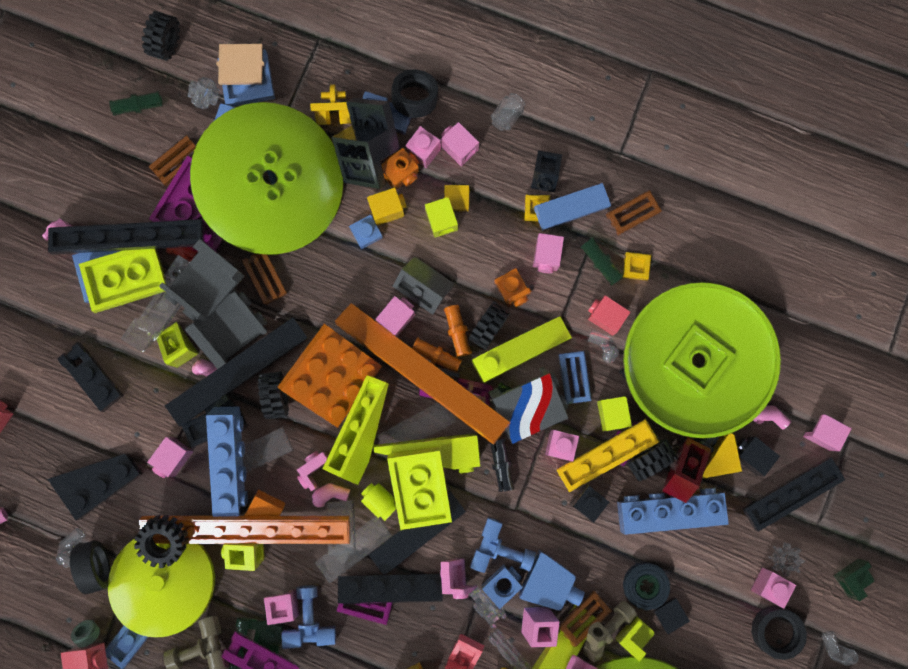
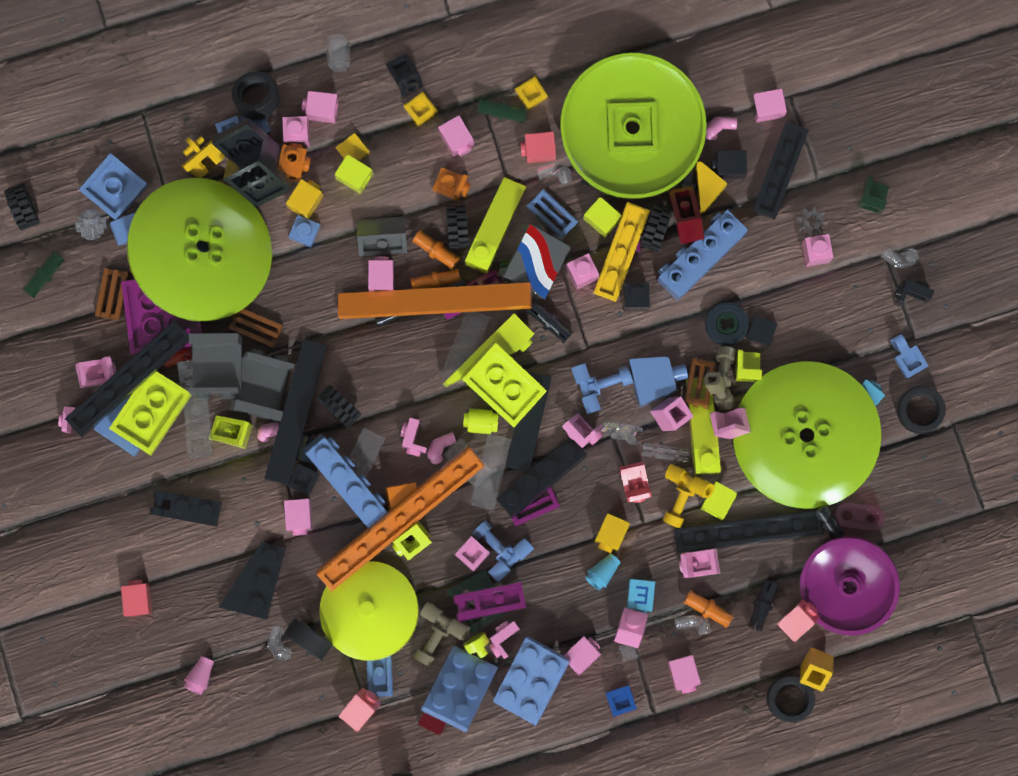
camera: 40 degrees left, 0 degrees up
sand green tile [71,620,100,648] -> none
black tyre [134,515,189,568] -> none
light nougat piece [216,44,265,85] -> none
orange plate [278,324,382,428] -> none
neon yellow slope [323,375,389,485] -> none
medium blue brick [481,564,523,609] -> none
medium blue tile [534,183,611,231] -> none
dark orange tile [606,190,662,236] -> none
black tyre [751,606,807,660] -> none
none -> bright pink bracket [75,356,116,388]

